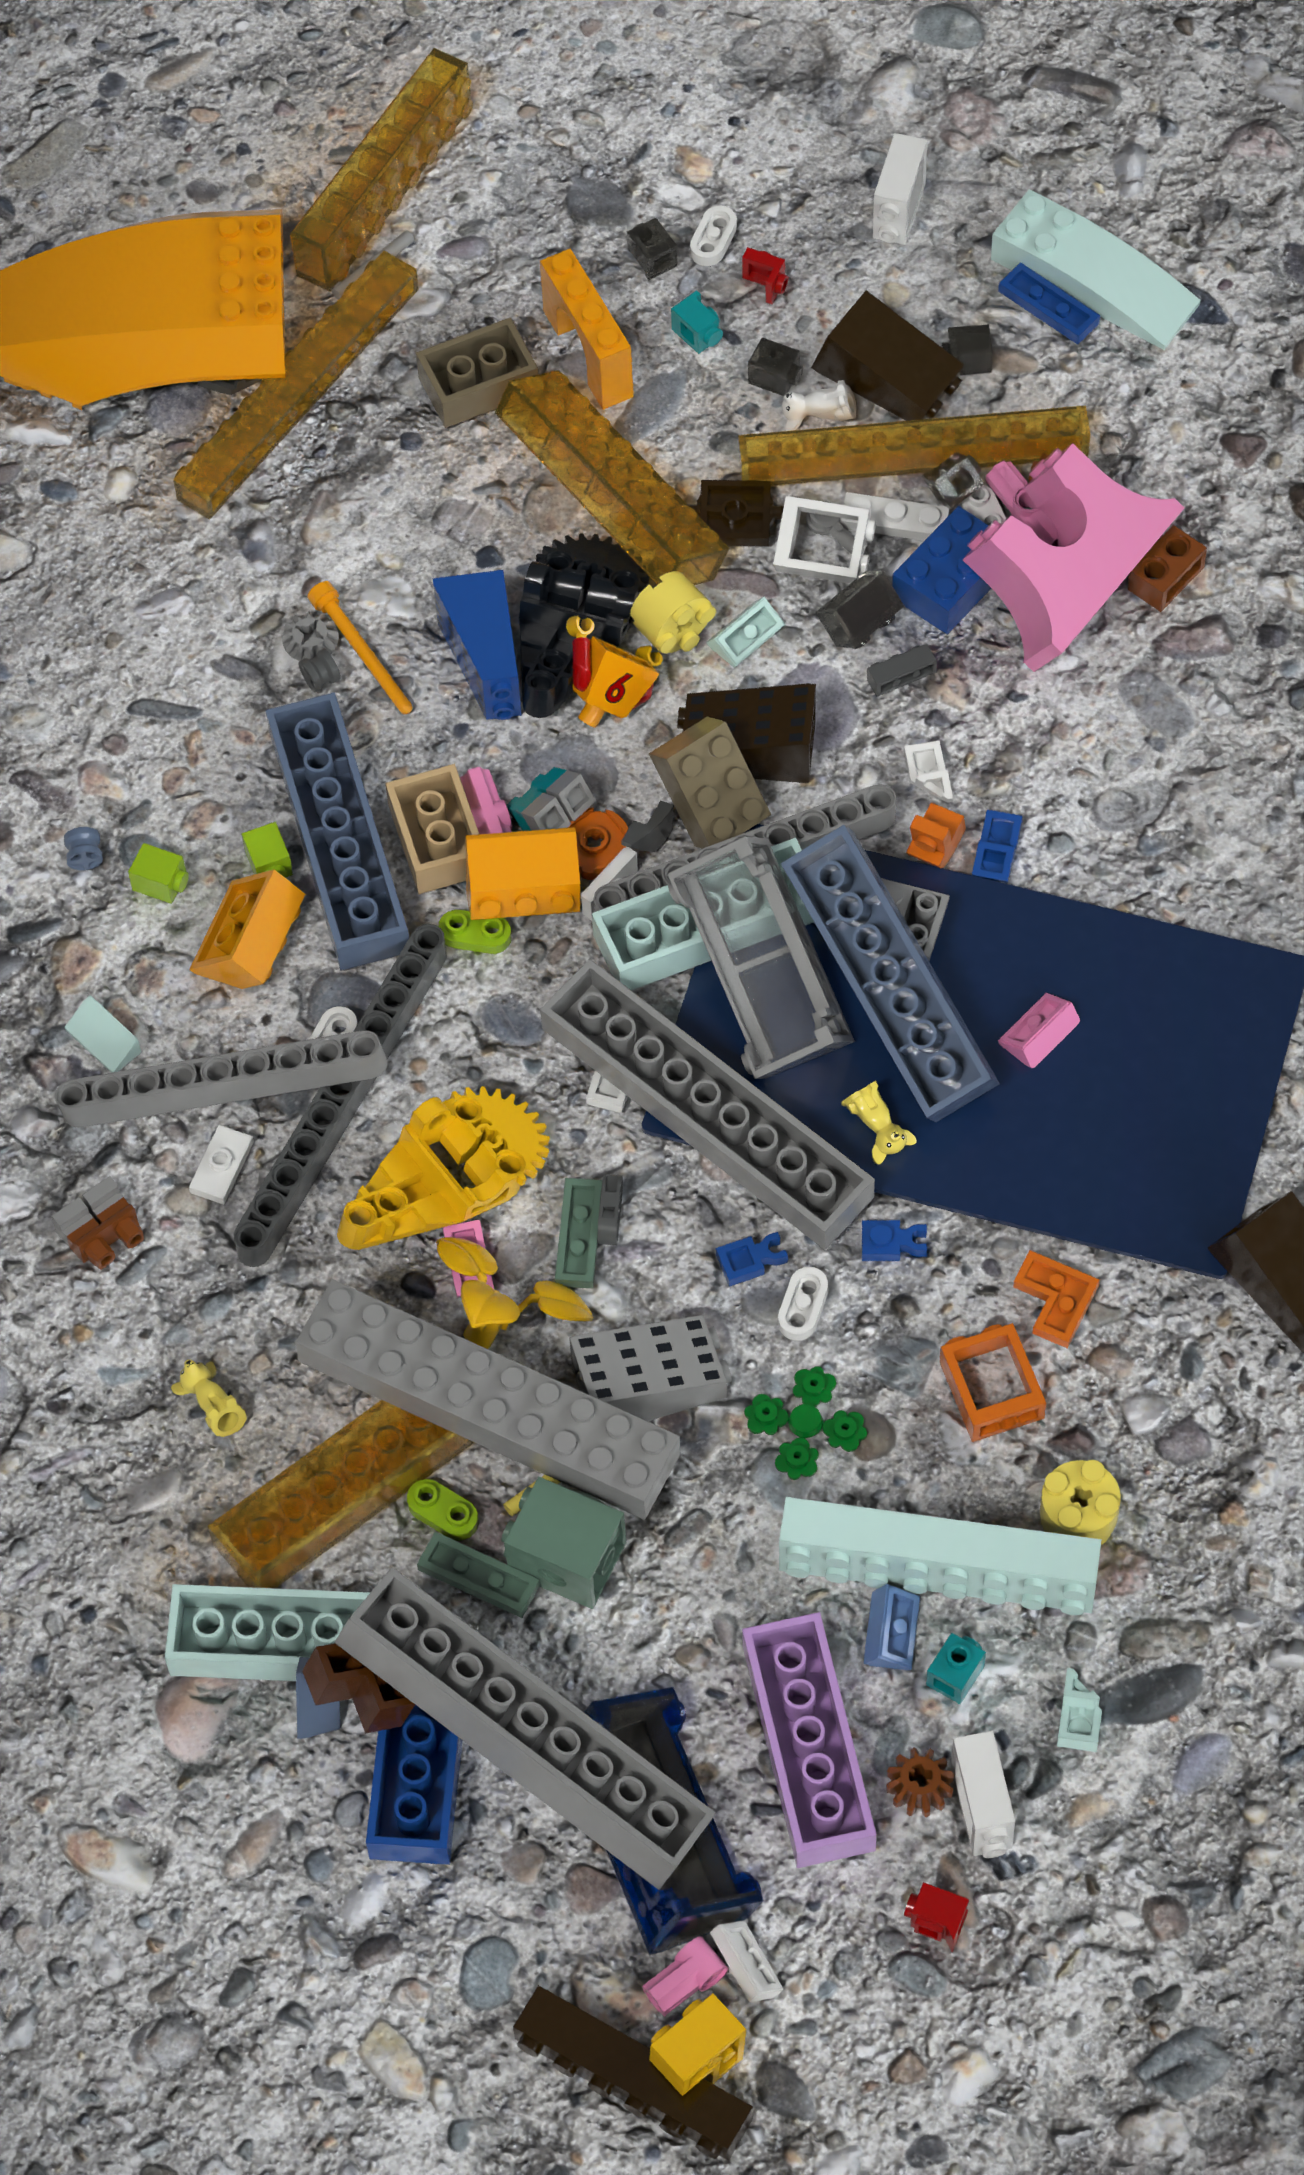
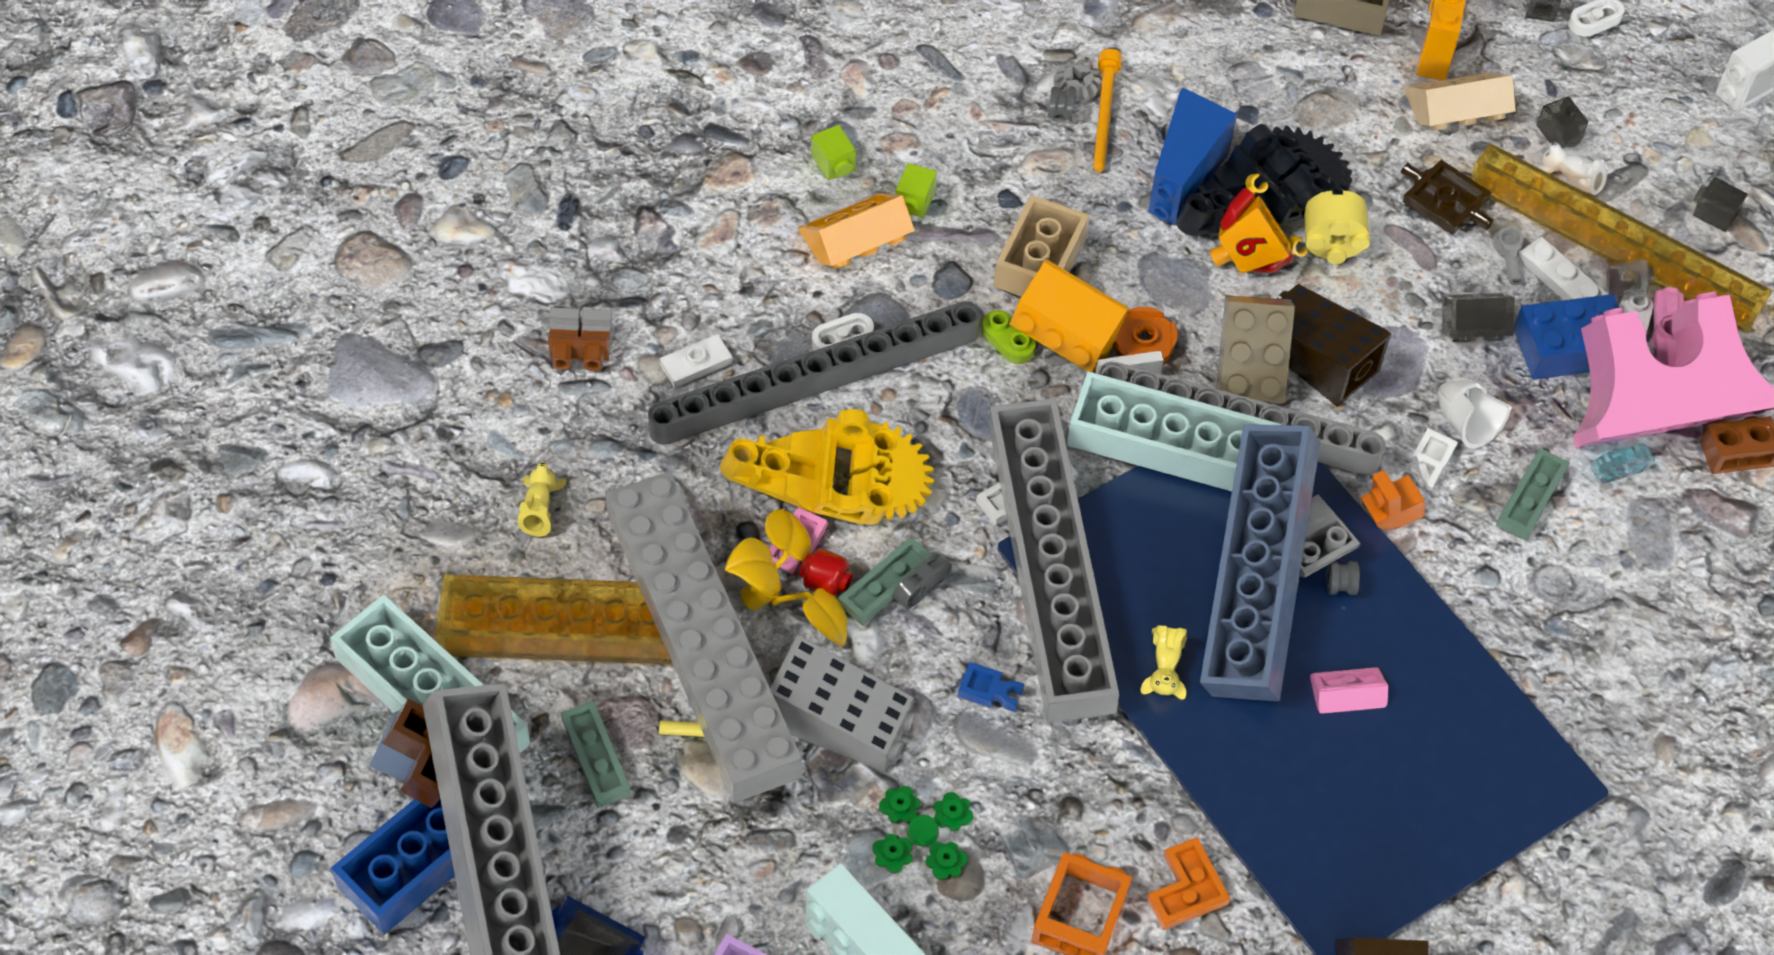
camera: 35 degrees right, 5 degrees down
light grey beam [54,1031,388,1127] -> none
sand blue wheel [64,827,103,871] -> none
light aqua slope [64,995,141,1073] -> none
sand blue brick [265,692,409,971] -> none
lime plate [407,1479,479,1541] -> none
bright pink piece [460,767,512,834] -> none
clear yellow brick [495,370,730,585] -> none
sand green brick [501,1476,627,1609] -> none
light grey hips [507,767,596,831] -> none
dark grey slope [621,801,674,852] -> none
clear windscreen [668,836,855,1079] -> none
teal brick [671,290,723,354] -> none
light aqua slope [706,597,786,667] -> none
red bracket [742,247,789,304] -> none
white window [773,496,876,585] -> none
white plate [778,1267,828,1341] -> none
dark brown slope [811,290,965,427] -> none
blue plate [862,1220,927,1261] -> none
dark grey piece [867,644,937,697] -> none
blue slope [972,810,1023,883] -> none
none -> red head [799,549,853,597]
none -> dark grey wheel [1326,560,1360,595]
none -> tan slope [1404,72,1516,130]
none -> white helmet [1438,378,1512,449]
none -> sand green plate [1496,448,1570,540]
none -> clear light blue beam [1591,444,1655,483]

